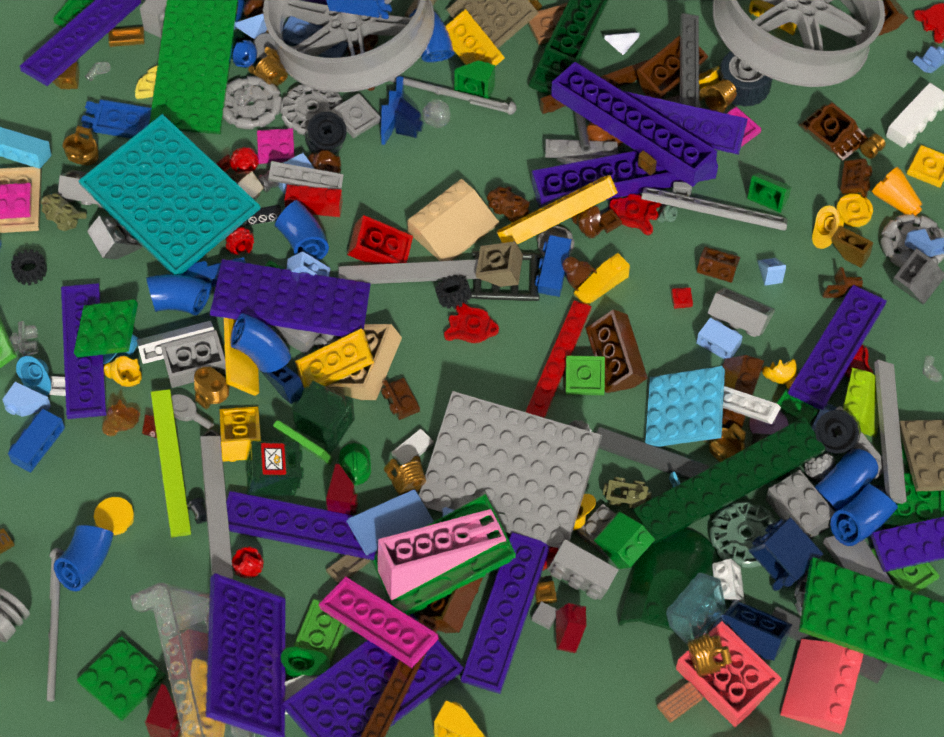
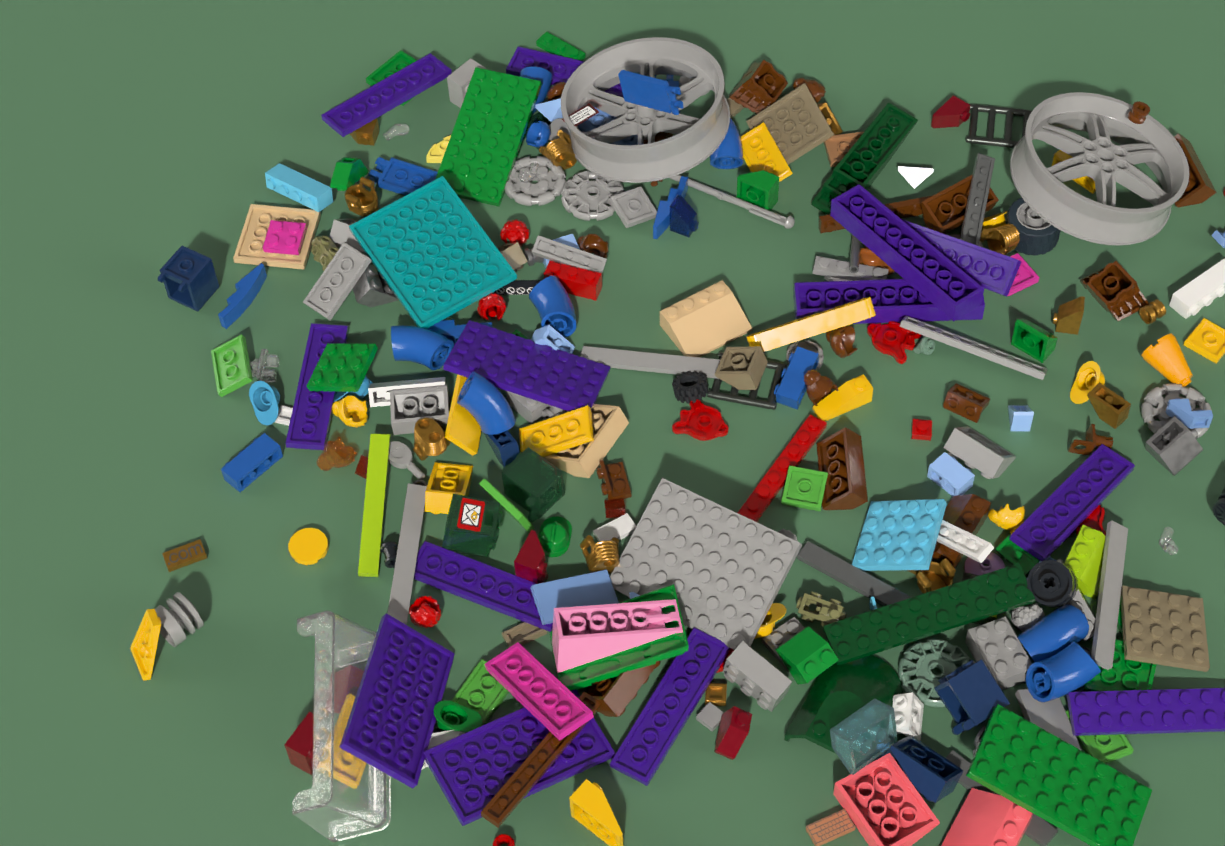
camera: 15 degrees right, 5 degrees down
light blue slope [2,382,51,417] -> none
black tyre [11,249,47,285] -> none
light grey bar [46,548,64,702] -> none
blue brick [54,525,114,592] -> none
green plate [77,636,166,722] -> none
pearl gold tile [109,27,145,47] -> none
clear red slope [215,154,231,172] -> none
dark pink plate [257,128,295,164] -> none
black wheel [305,112,347,155] -> none
red slope [347,215,413,264] -> none
clear piece [422,99,451,128] -> none
reddish brown brick [487,186,530,222] -> none
reddish brown tile [599,209,622,233] -> none
pearl gold tile [638,150,657,175] -> none
light grey tile [672,182,692,197] -> none
pearl gold piece [688,633,732,677] -> none
yellow tile [836,194,873,227] -> none
reddish brown bracket [841,159,872,198] -> none
none -> light grey tile [303,242,372,321]
none -> green slope [330,157,368,191]
none -> sticker [562,104,599,126]
none -> clear red slope [604,498,626,518]
none -> pearl gold slope [1053,296,1085,335]

